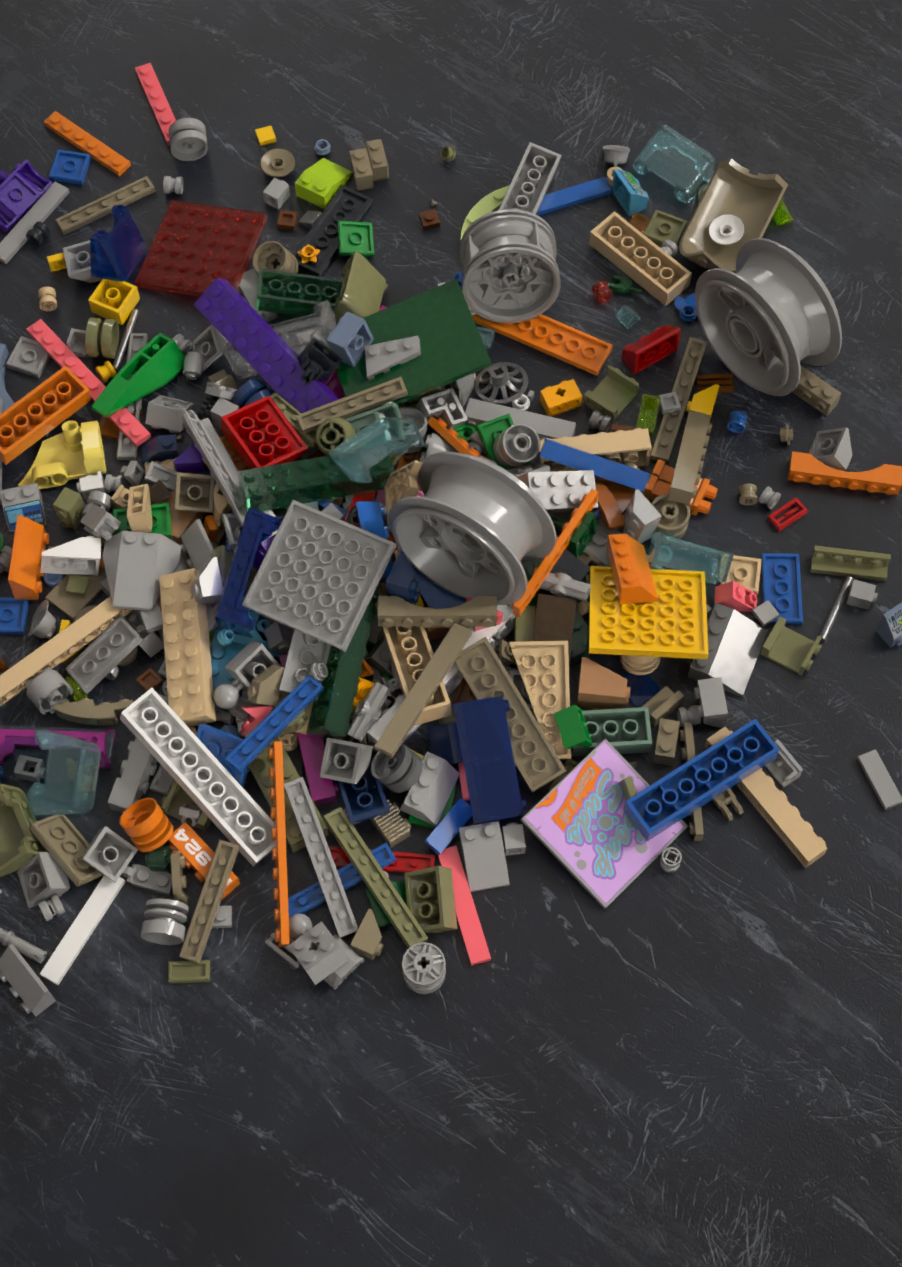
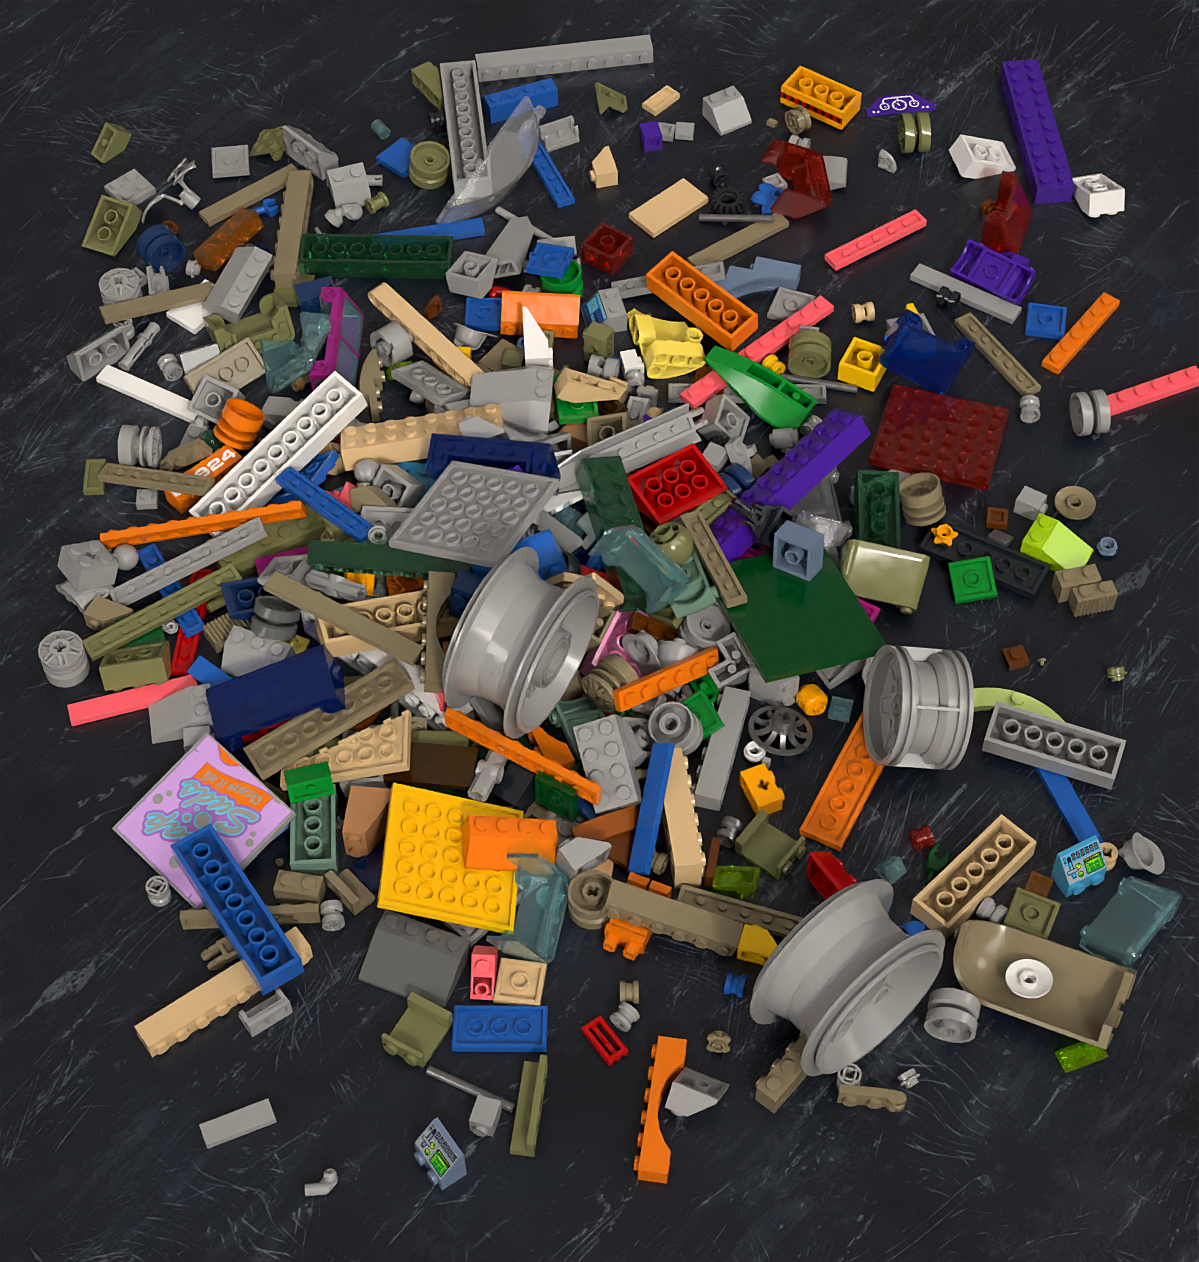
camera: 90 degrees right, 10 degrees down
light grey hinge [80,504,121,541] -> none
yellow tile [255,126,276,146] -> none
light grey wing [365,336,421,380] -> none
olive tile [619,777,637,801] -> none
light grey tile [658,392,681,414] -> none
light grey slope [694,677,728,728] -> none
light grey tile [752,600,780,627] -> none

